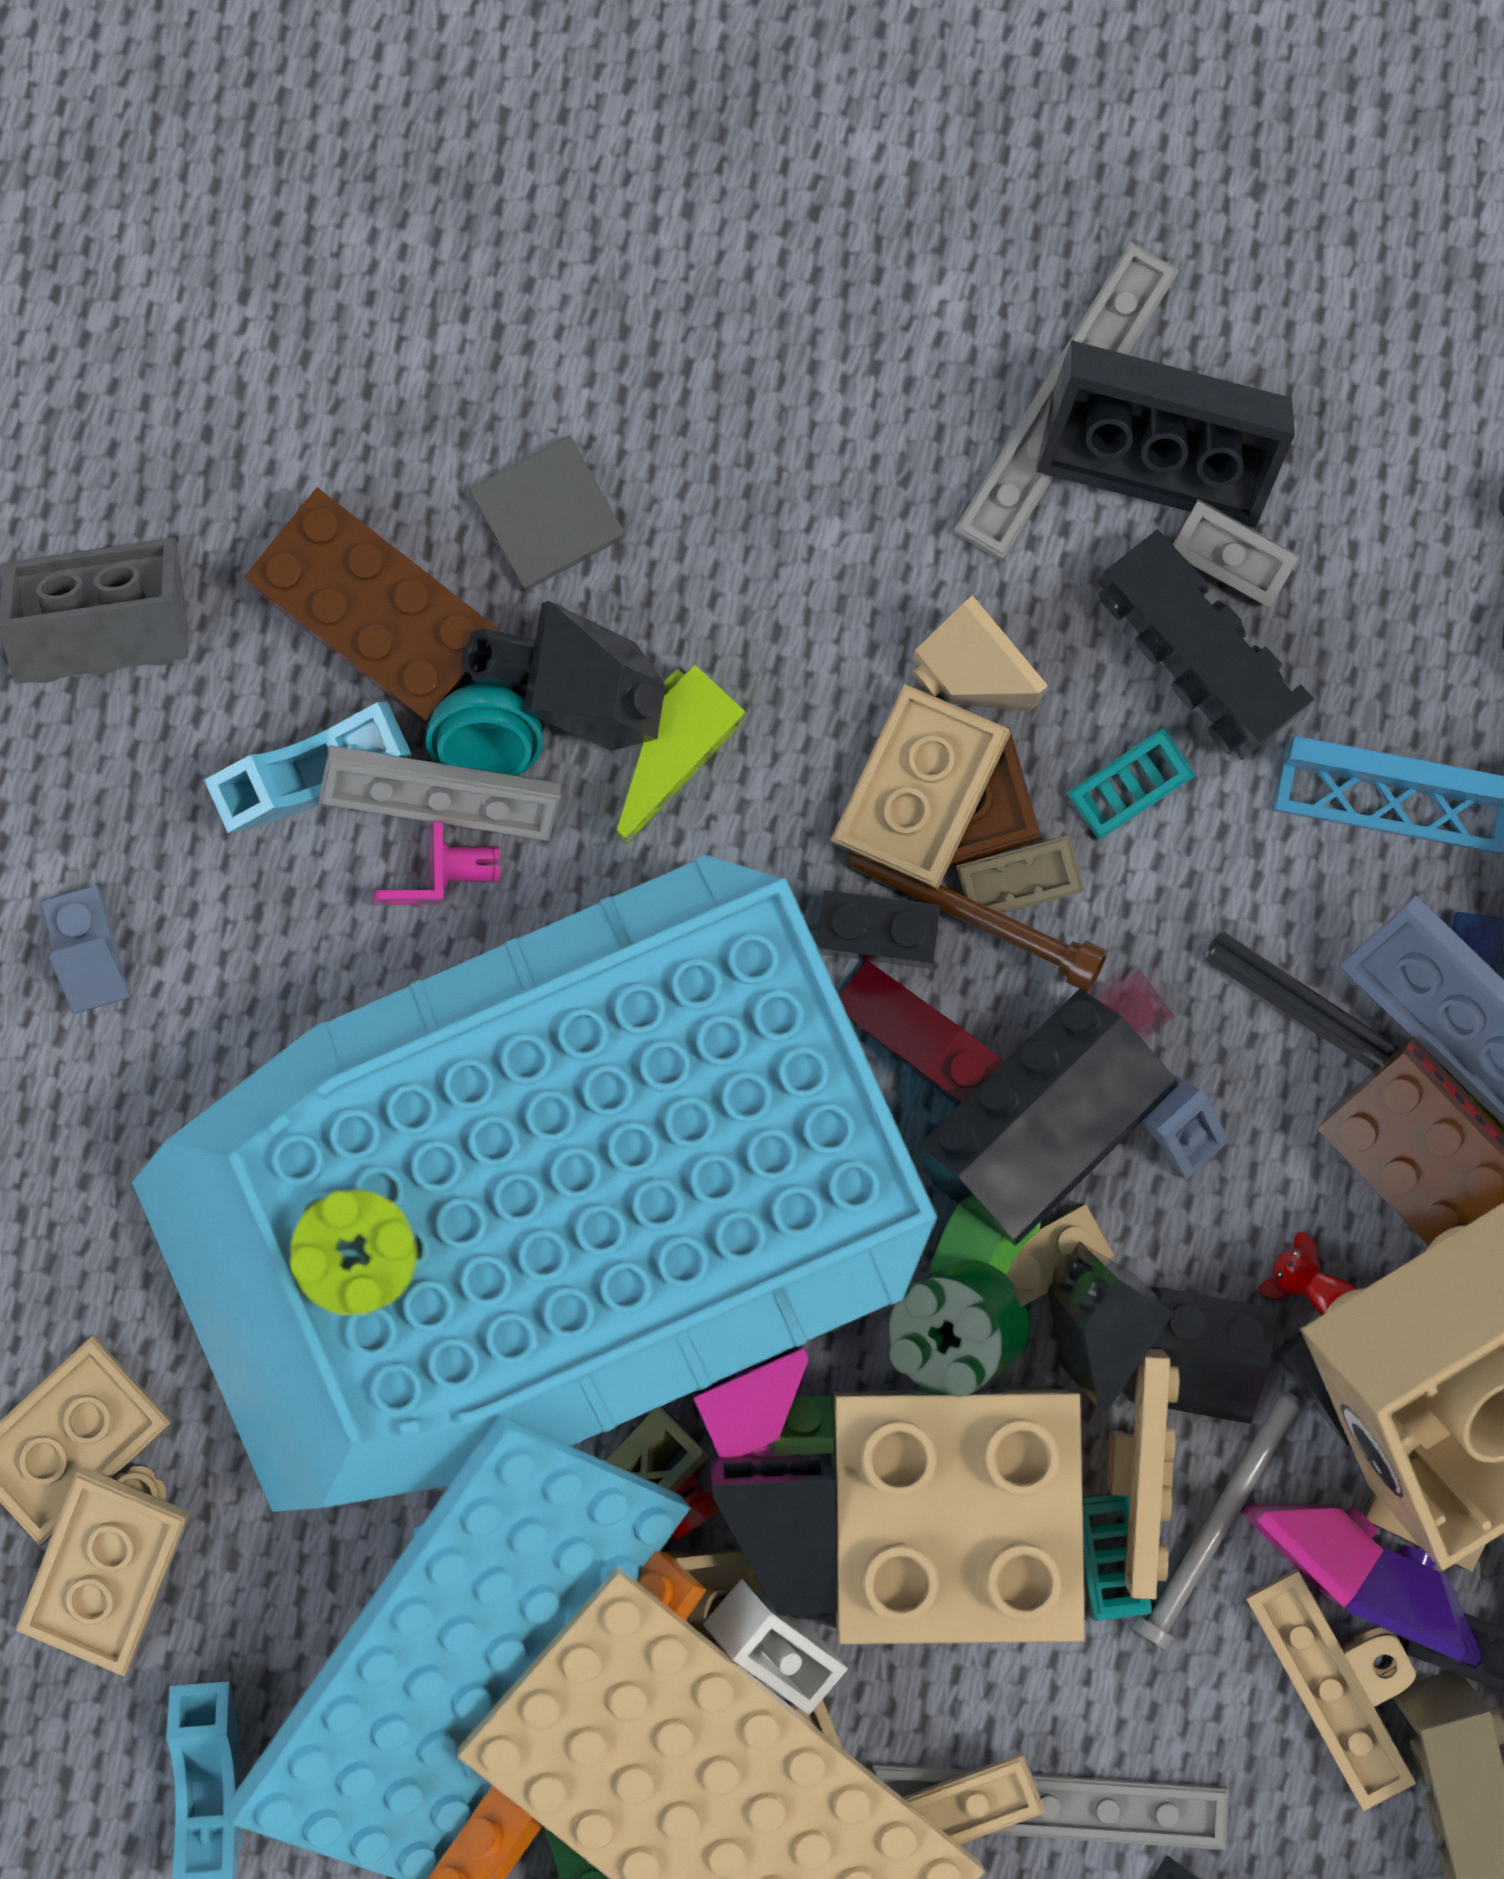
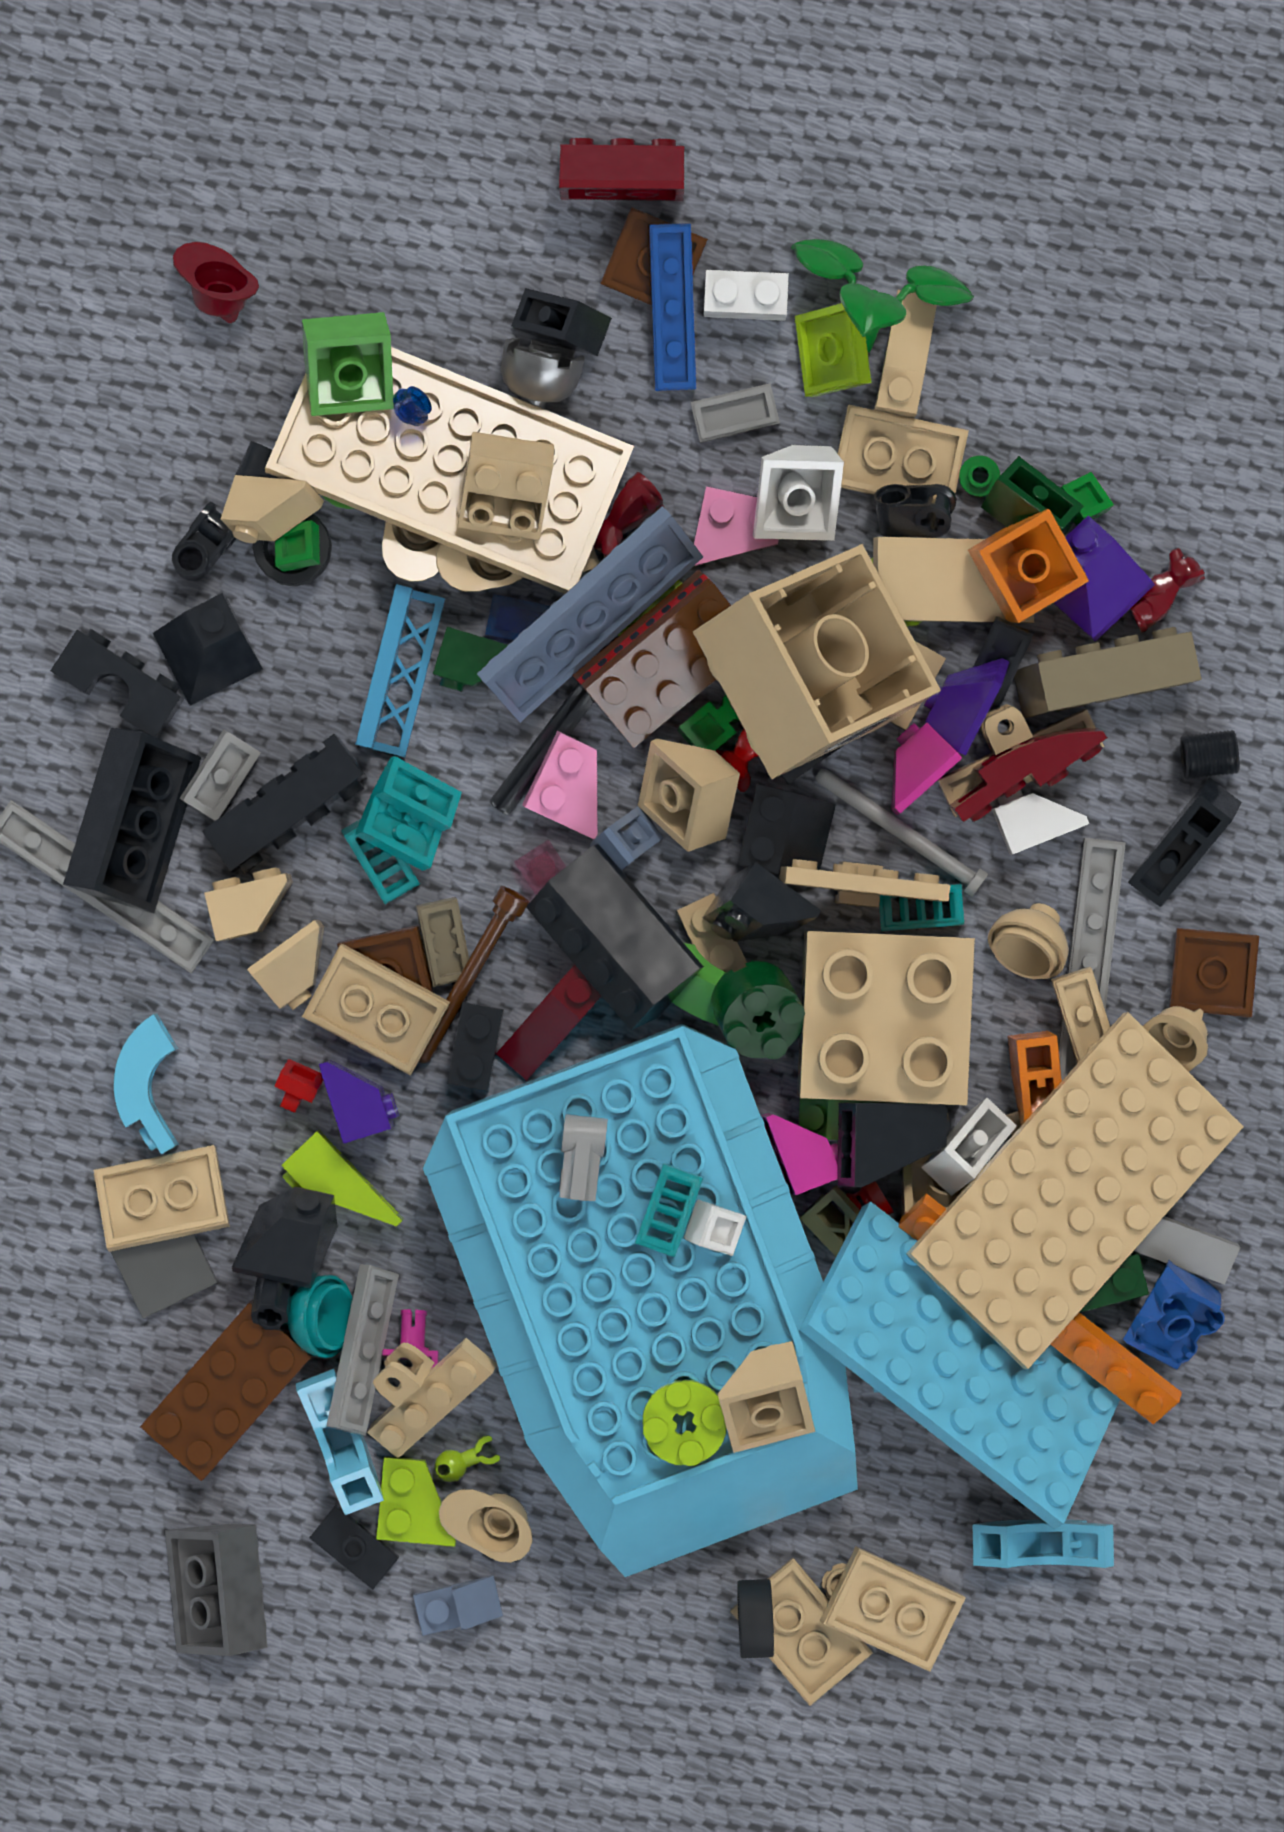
camera: 80 degrees left, 5 degrees up
none -> black arch [50,629,184,739]
none -> tan tile [93,1145,230,1252]
none -> medium azure arch [114,1014,179,1154]
none -> black slope [153,593,263,706]
none -> tan slope [204,867,293,941]
none -> red tile [274,1059,324,1113]
none -> black plate [309,1505,399,1590]
none -> dark purple slope [319,1060,400,1144]
none -> teal slope [355,756,462,871]
none -> tan plate [367,1338,498,1458]
none -> lime wing [376,1456,456,1547]
none -> dark green slope [433,627,508,692]
none -> lime arm [434,1435,500,1482]
none -> tan piece [439,1489,533,1563]
none -> bright pink wing [522,731,598,839]
none -> light grey piece [559,1114,608,1201]
none -> teal slope [635,1163,703,1257]
none -> tan slope [638,739,740,852]
none -> green plate [677,695,741,751]
none -> white slope [684,1200,747,1256]
none -> tan slope [718,1341,815,1453]
none -> black tyre [737,1579,774,1658]
none -> dark red slope [949,728,1108,822]
none -> tan piece [988,903,1069,979]
none -> white slope [992,790,1089,855]
none -> orange slope [1008,1031,1062,1126]

